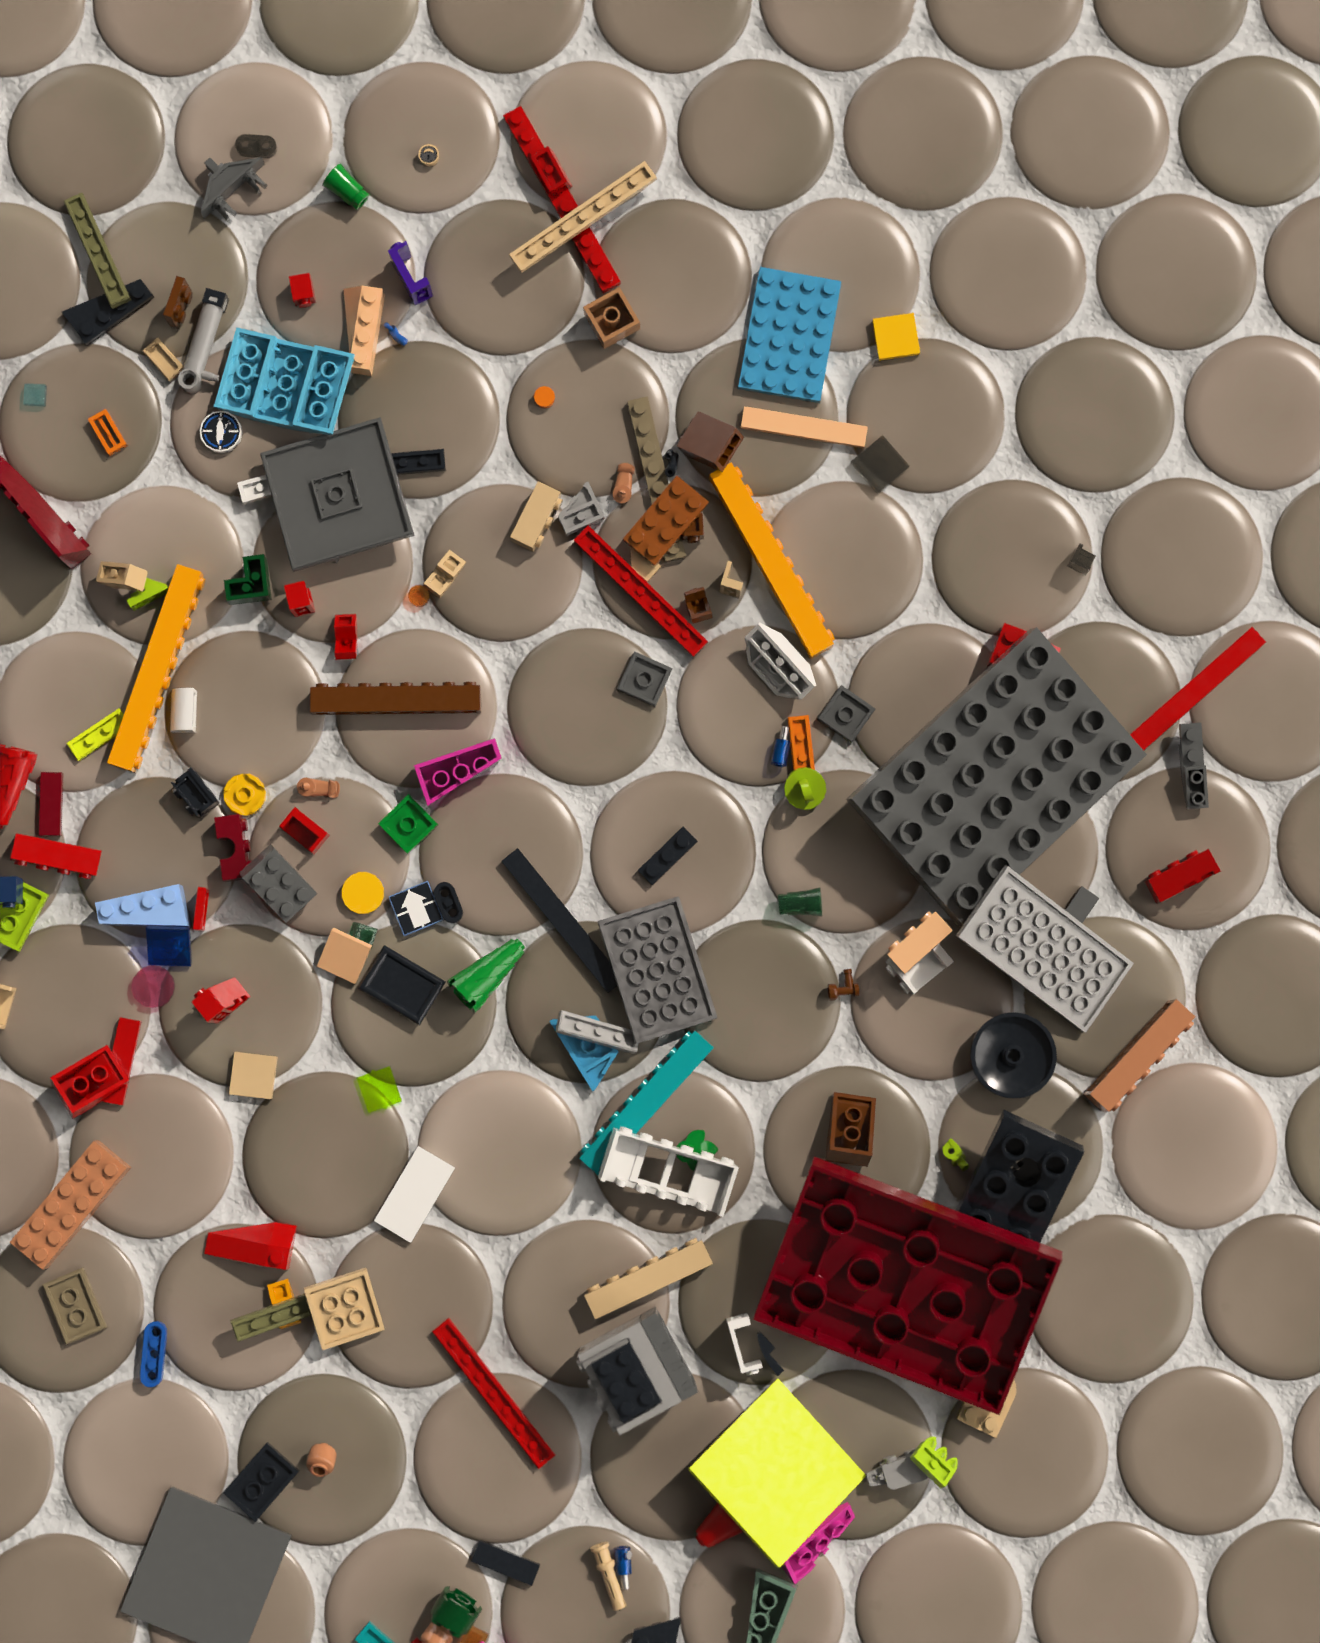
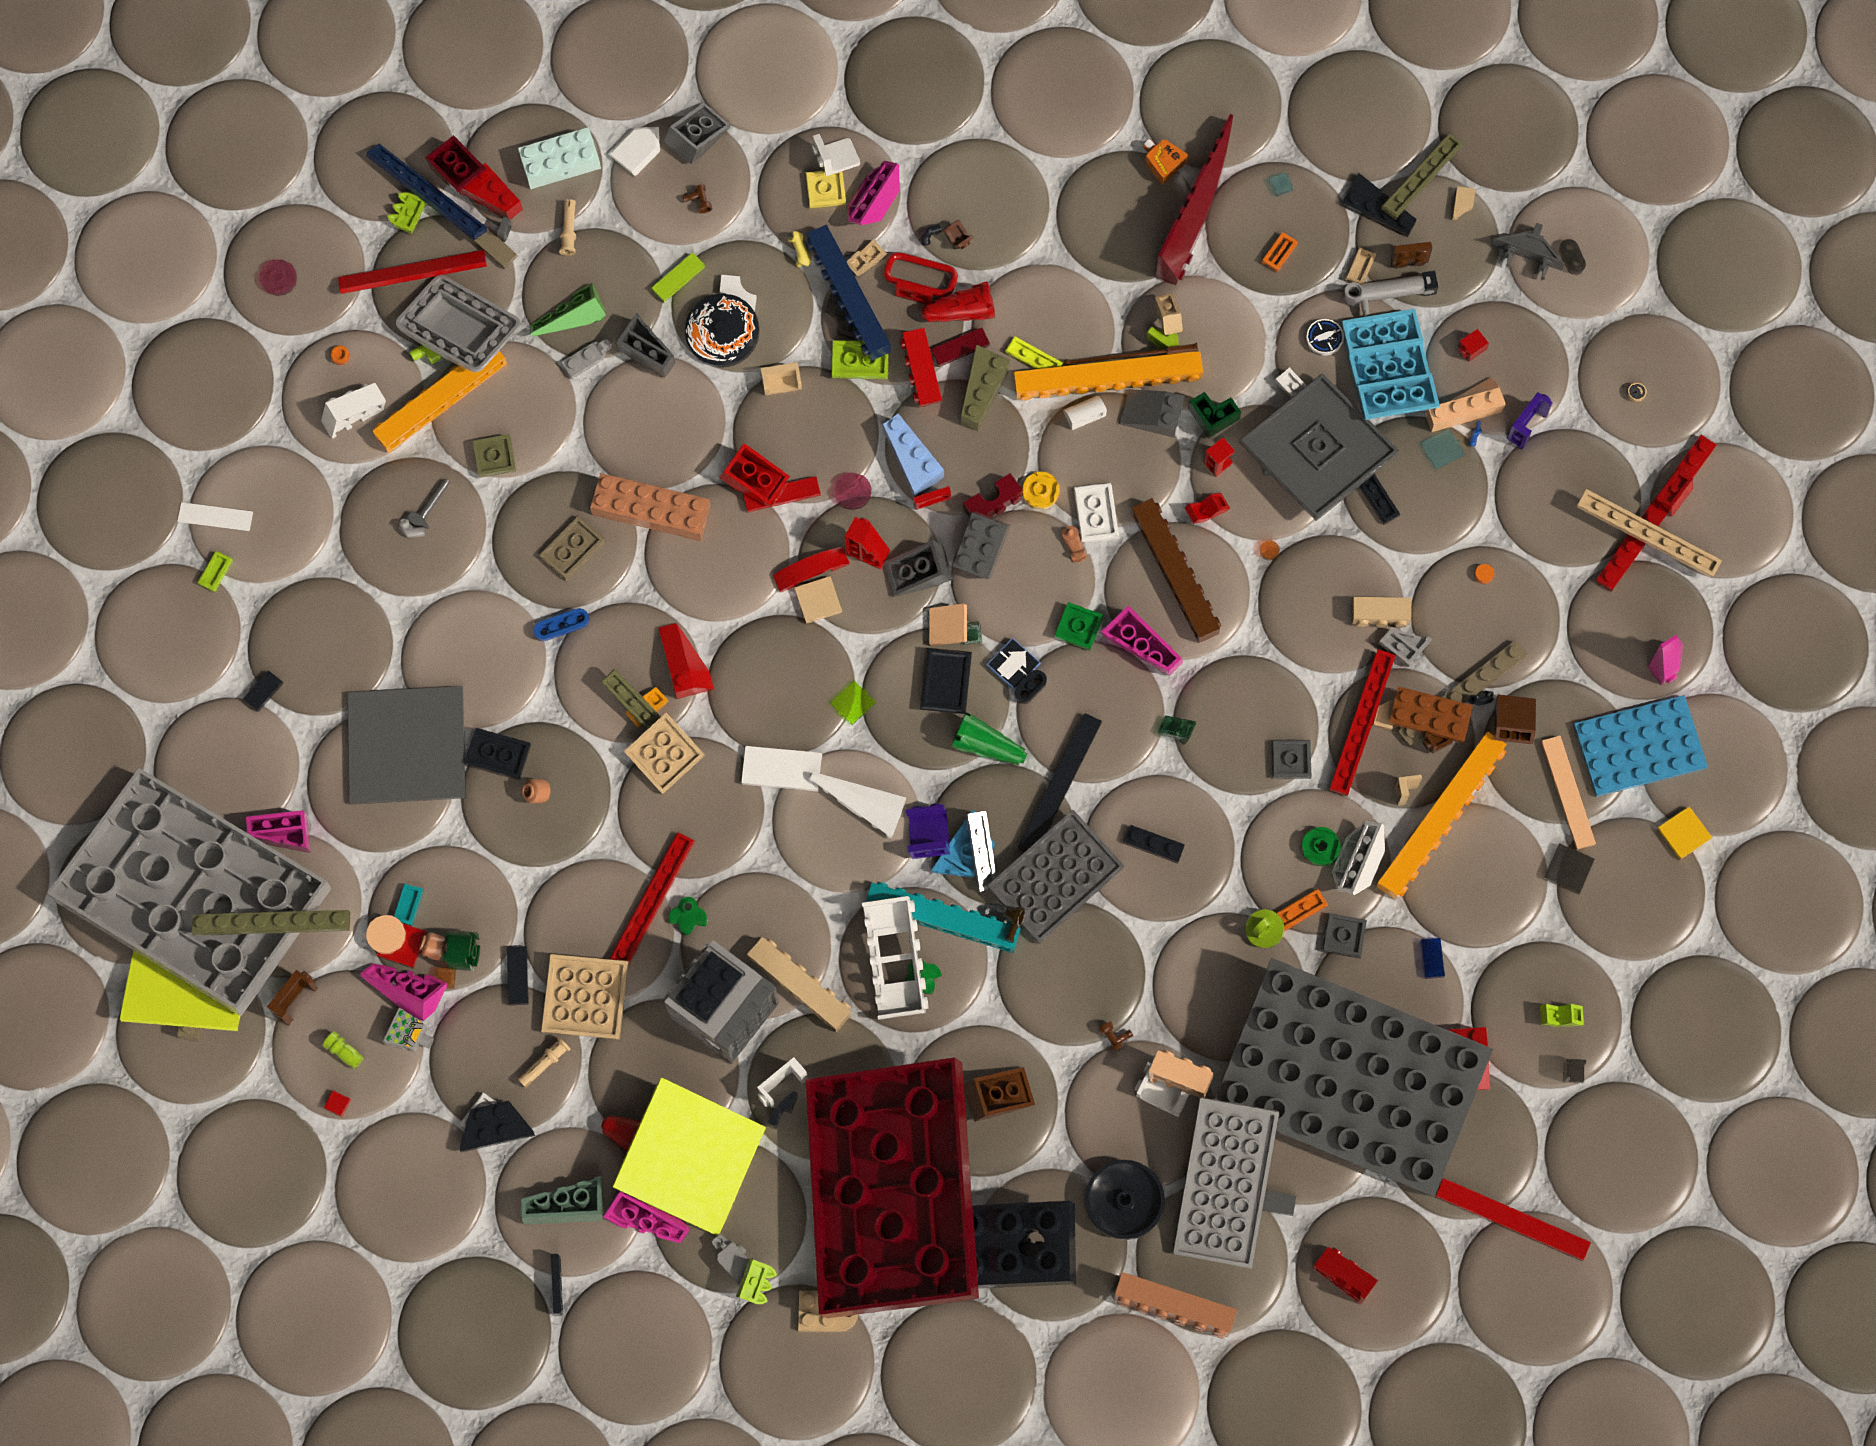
camera: 70 degrees right, 10 degrees down
clear blue tile [146,925,192,967] -> none
black hinge [171,767,220,818] -> none
red panel [279,807,330,855] -> none
green plant [322,163,370,210] -> none
yellow tile [342,872,384,914] -> none
tan slope [423,550,466,598] -> none
medium nougat brick [583,287,640,349] -> none
nougat piece [613,463,635,503] -> none
clear blue piece [614,1546,632,1590] -> none
reddish brown bracket [684,587,713,624] -> none
clear blue piece [771,726,791,767] -> none
clear green plant [778,887,822,917] -> none
lime piece [942,1138,970,1172] -> none
dark grey slope [1178,722,1209,809] -> none
none -> tan plate [541,954,629,1040]
none -> green plate [669,897,707,936]
none -> red slope [773,547,850,593]
none -> white wedge [809,772,906,839]
none -> dark grey slope [884,540,953,597]
none -> dark purple panel [905,803,950,859]
none -> olive wedge [961,345,1011,431]
none -> dark brown bar [1004,907,1025,943]
none -> reddish brown piece [1063,342,1198,366]
none -> white tile [1074,483,1119,543]
none -> dark grey slope [1120,389,1184,438]
none -> clear green slope [1158,715,1196,745]
none -> green plate [1301,827,1341,866]
none -> clear blue plate [1420,938,1445,979]
none -> clear light blue piece [1421,428,1465,470]
none -> tan tile [1452,186,1476,220]
none -> lime slope [1540,1004,1584,1027]
none -> dark pink wedge [1648,635,1684,685]

